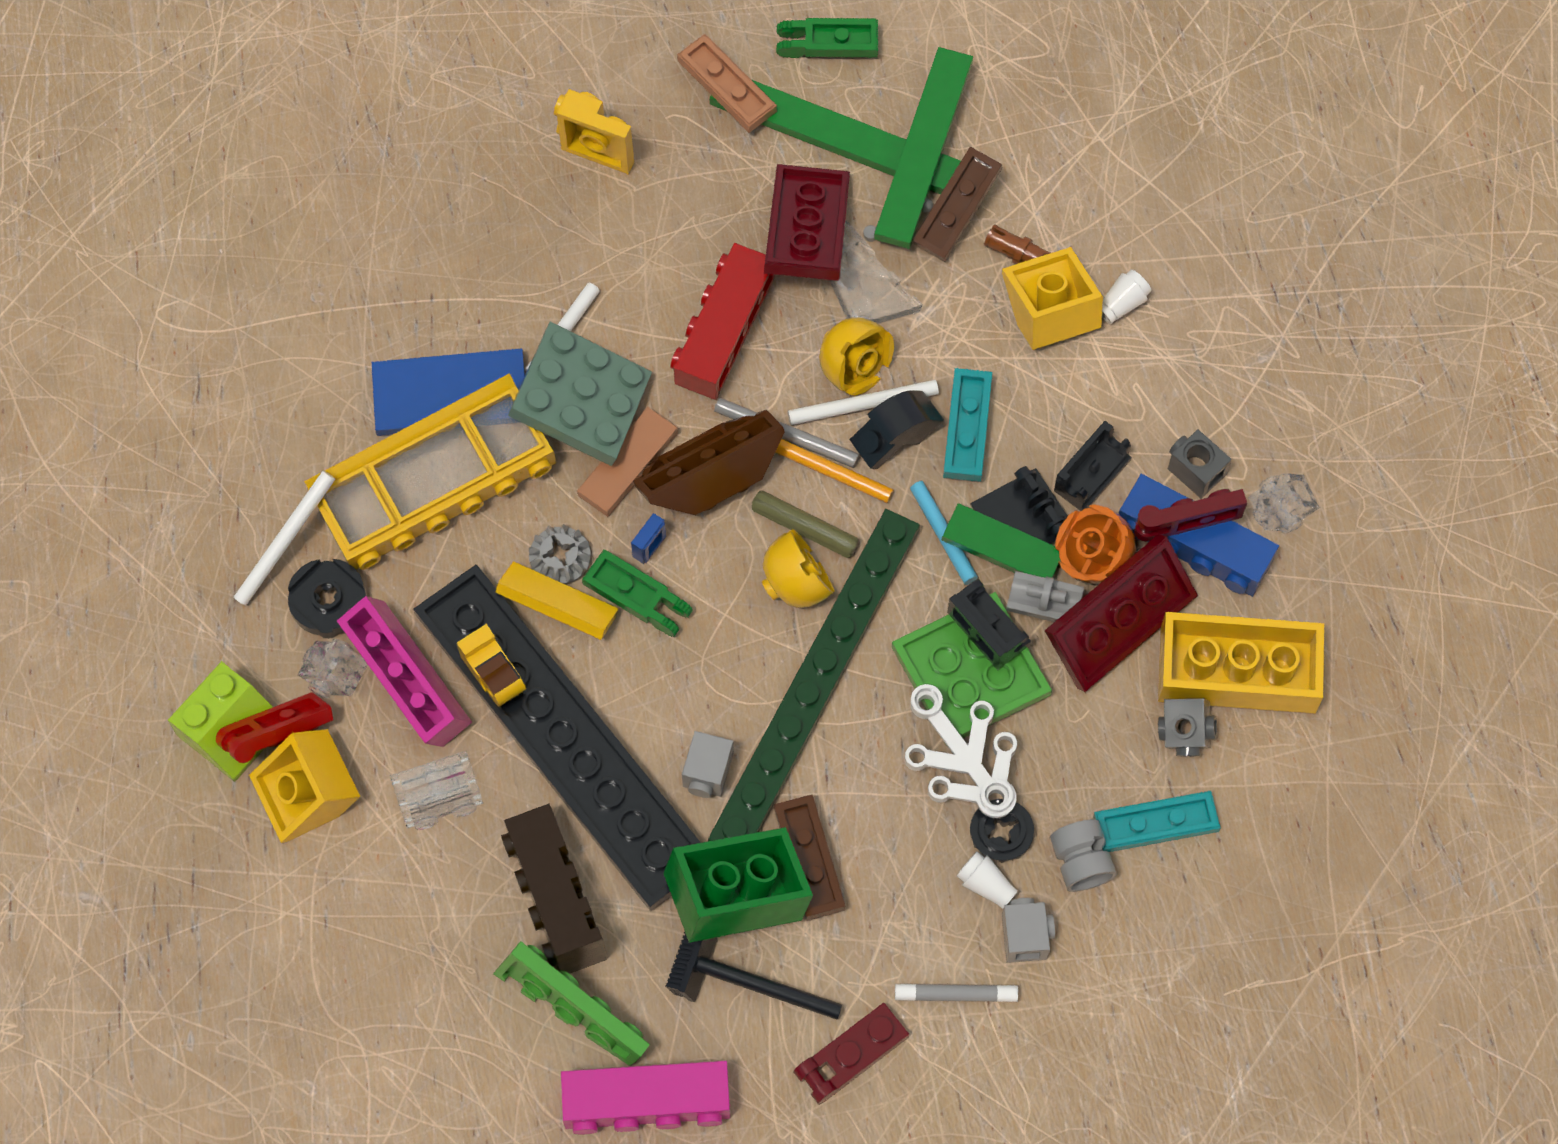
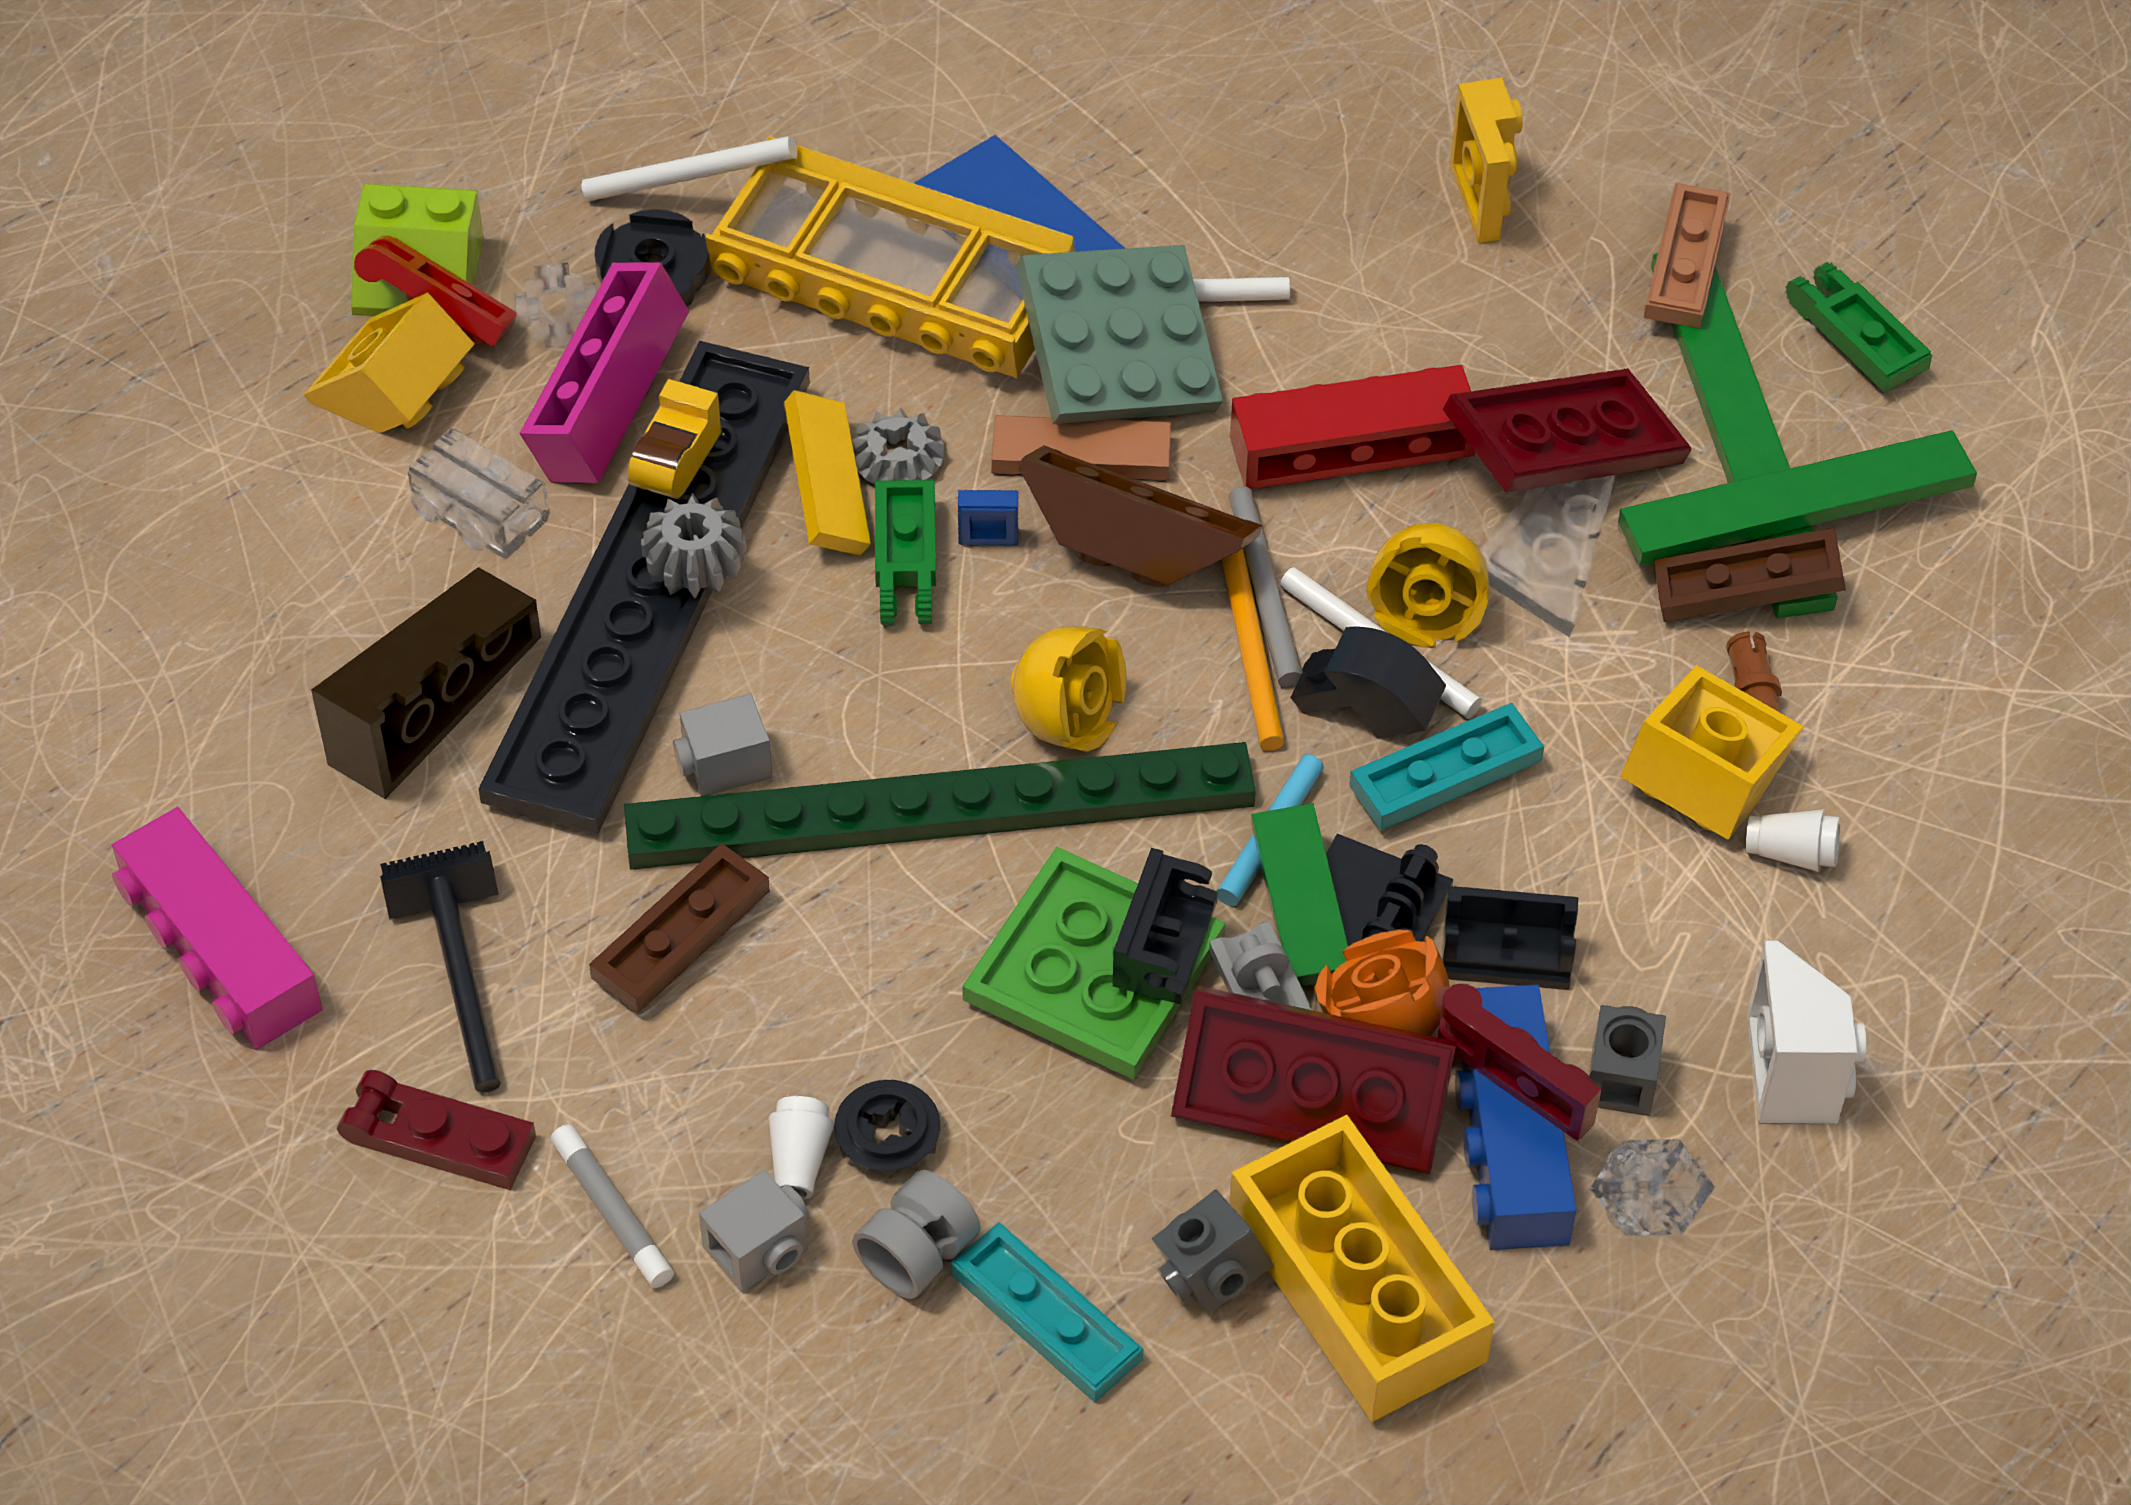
camera: 55 degrees right, 15 degrees down
bright green wing [493,941,650,1066] -> none
green brick [663,827,813,943] -> none
olive axle [752,491,858,558] -> none
white plant [905,684,1017,818] -> none
none -> light grey gear [641,493,746,599]
none -> white slope [1747,940,1866,1124]

